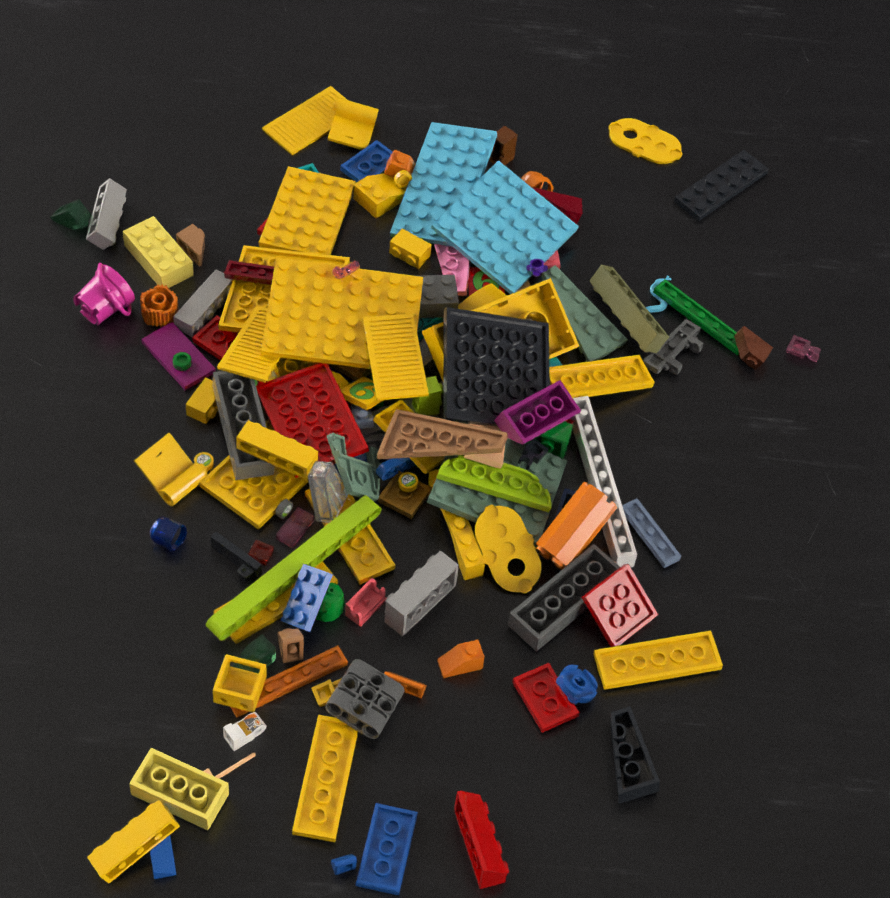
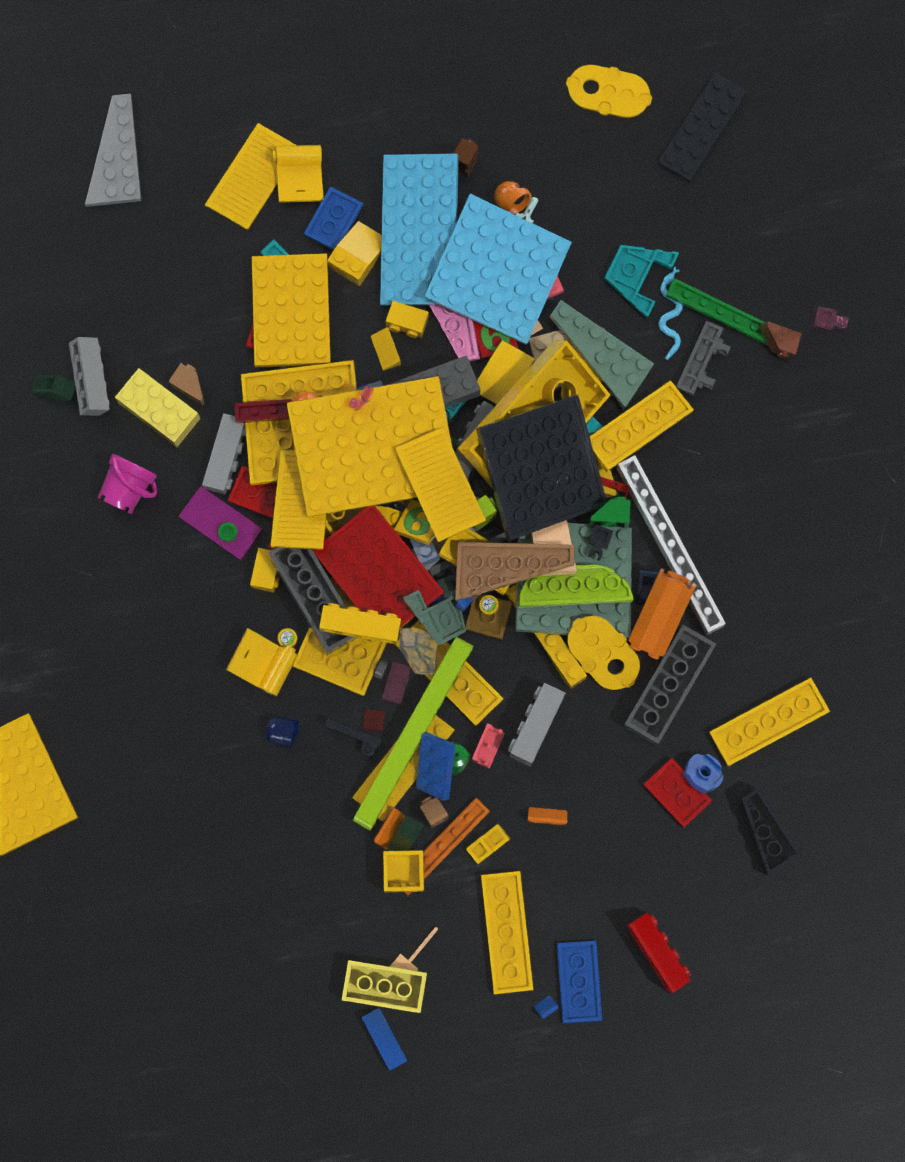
camera: 10 degrees left, 25 degrees up
yellow brick [87,800,180,884] -> none
orange brick [140,284,179,327] -> none
white leg [223,712,266,751] -> none
dark grey connector [325,659,405,739] -> none
orange slope [384,150,416,178] -> none
yellow tile [394,170,412,188] -> none
orange slope [437,640,485,679] -> none
magenta slope [494,380,581,445] -> none
dark purple plate [526,259,548,276] -> none
dark red slope [533,188,583,224] -> none
plate [581,564,658,647] -> none
olive brick [590,265,669,353] -> none
sand blue plate [622,498,681,568] -> none
none -> light grey wing [85,94,141,207]
none -> yellow slope [371,327,401,371]
none -> orange slope [374,808,406,849]
none -> teal wing [605,245,679,318]

